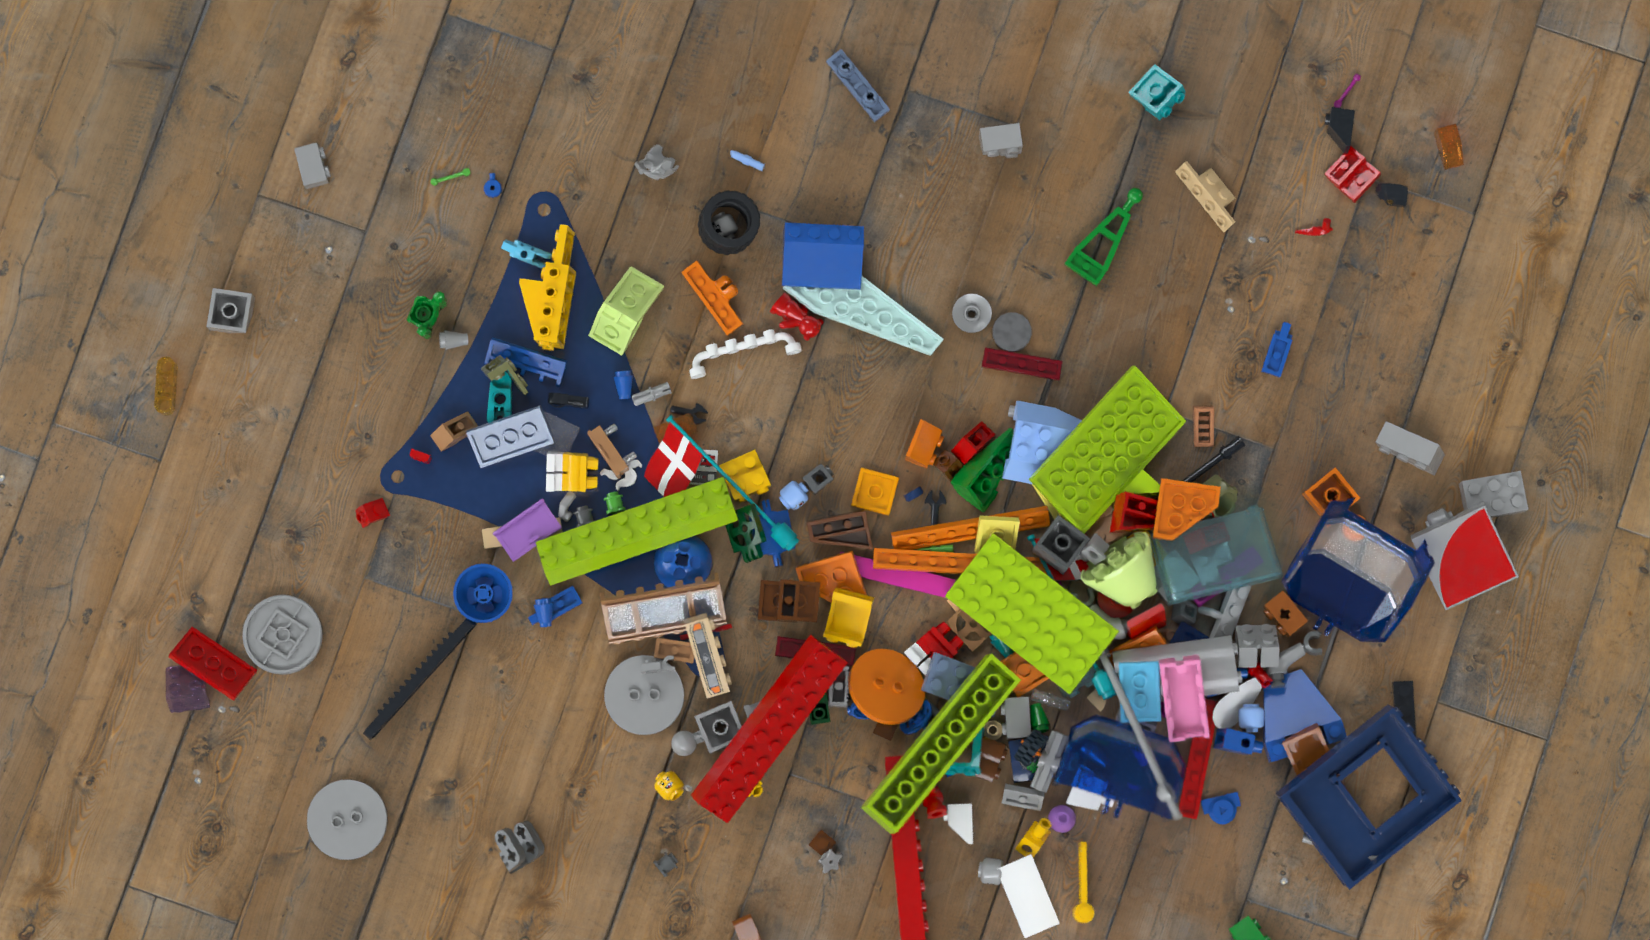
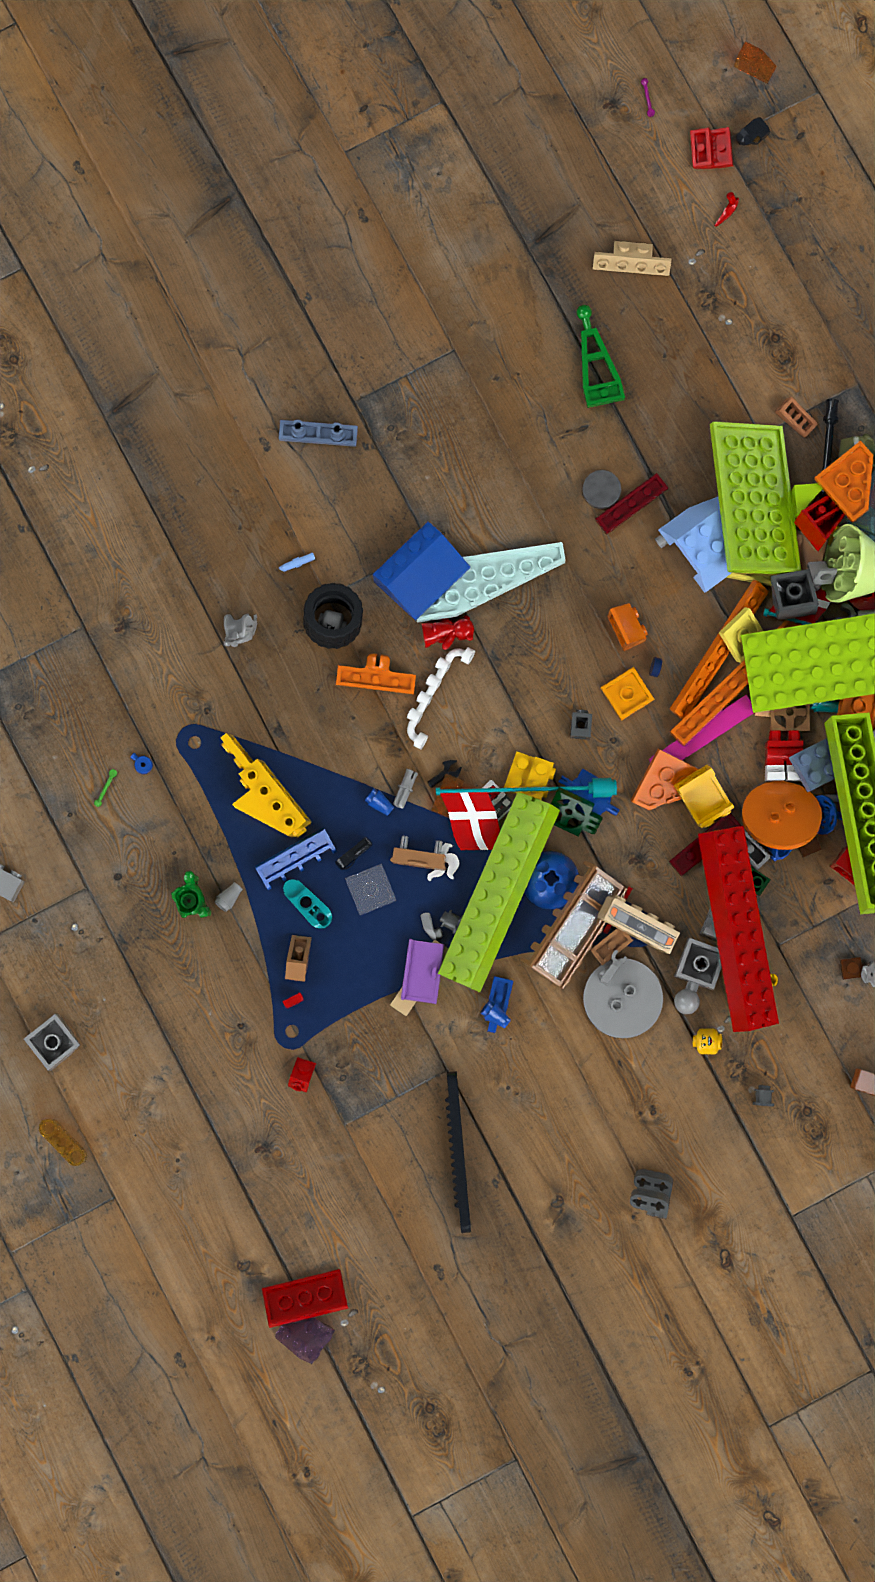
camera: 50 degrees left, 0 degrees up
light grey plate [243,595,323,675] -> none
light grey plate [307,780,388,860] -> none
blue piece [453,564,513,623] -> none
plate [466,405,555,468] -> none
olive bracket [481,355,528,395] -> none
medium azure hinge [501,239,552,269] -> none
yellow hips [546,451,599,492] -> none
yellowish green bracket [588,266,664,355] -> none
bright green brick [603,492,626,515] -> none
reddish brown bracket [758,579,820,623] -> none
light blue head [779,481,809,510] -> none
reddish brown wedge [806,509,873,550] -> none
bright green pin [918,544,953,552] -> none
black bar [925,490,946,525] -> none
reddish brown bracket [933,450,963,482] -> none
green wedge [950,428,1014,512] -> none
red slope [951,421,996,465] -> none
light grey dish [952,294,992,333] -> none
light grey slope [979,123,1023,158] -> none
teal plate [1128,64,1186,120] -> none
blue hinge [1261,322,1293,378] -> none
black slope [1324,107,1355,154] -> none

